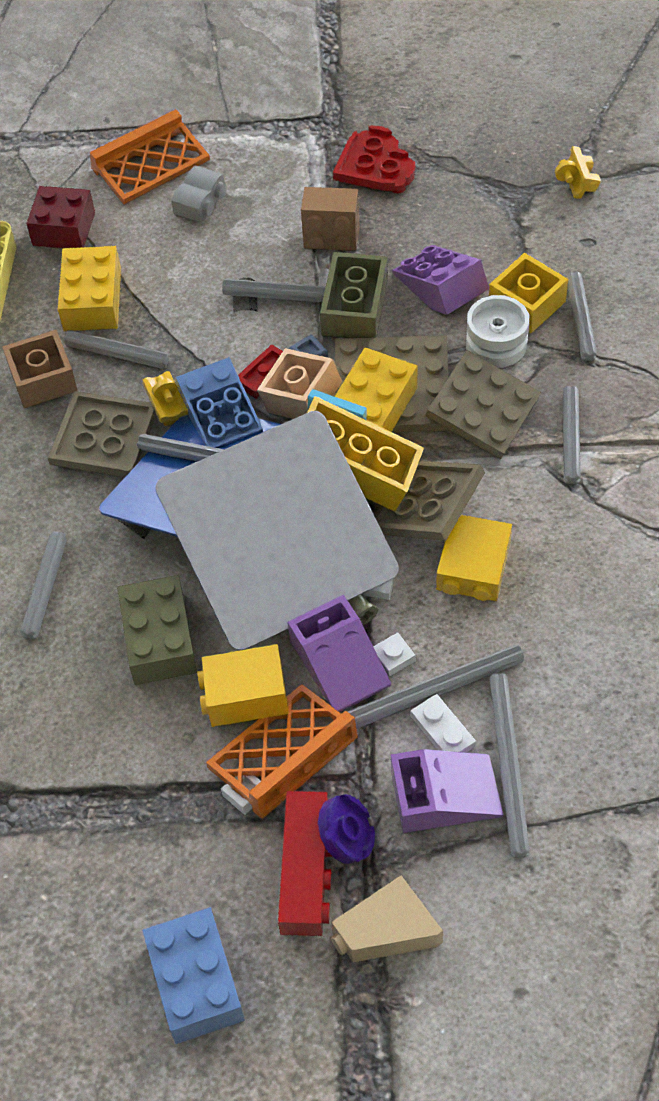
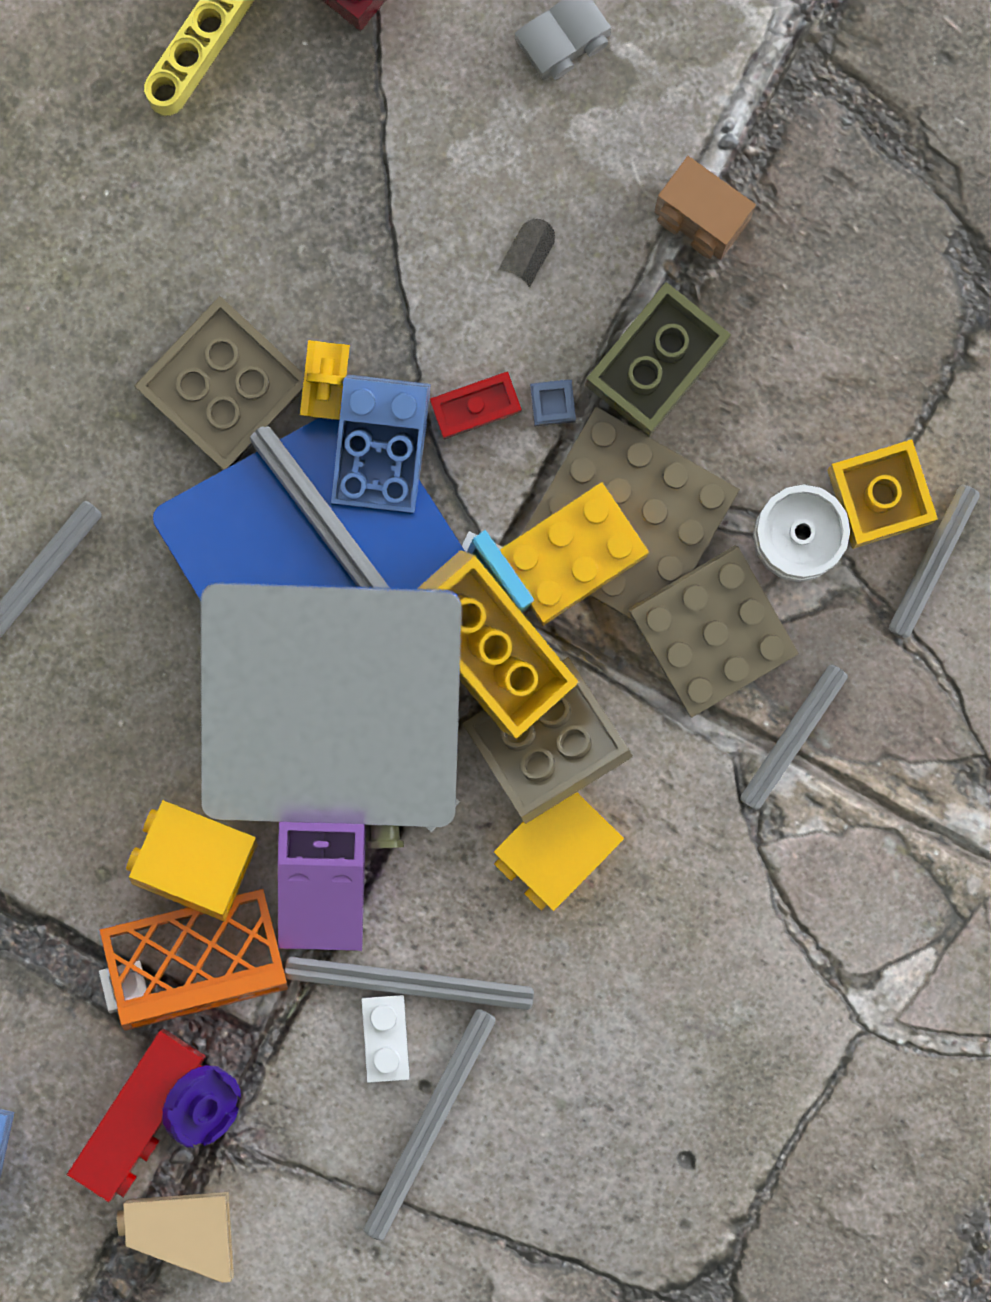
camera: 30 degrees right, 30 degrees up
medium nougat brick [2,330,78,408] -> none
yellow brick [58,246,121,331] -> none
light grey axle [64,330,169,369] -> none
olive brick [117,575,197,685] -> none
light grey axle [222,279,326,302] -> none
light nougat brick [257,348,342,419] -> none
red plate [332,125,416,194] -> none
white plate [373,633,416,677] -> none
slope [391,749,503,833] -> none
medium lavender slope [392,245,489,315] -> none

